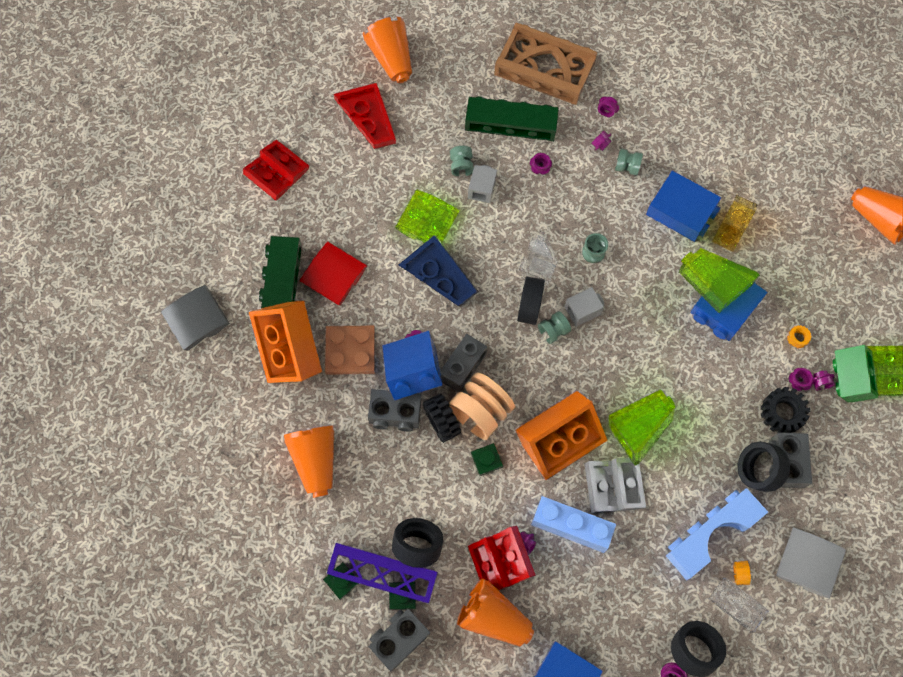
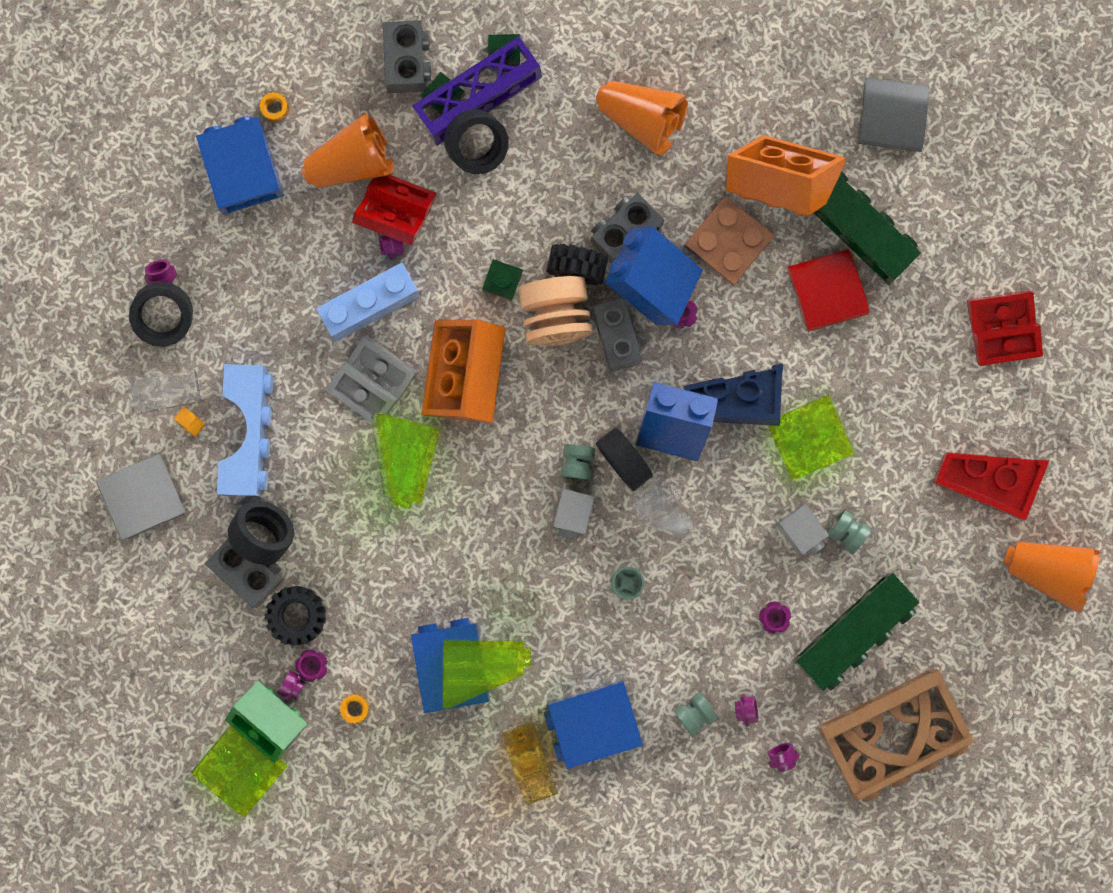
camera: 130 degrees right, 15 degrees up
none -> blue brick [636,382,718,462]

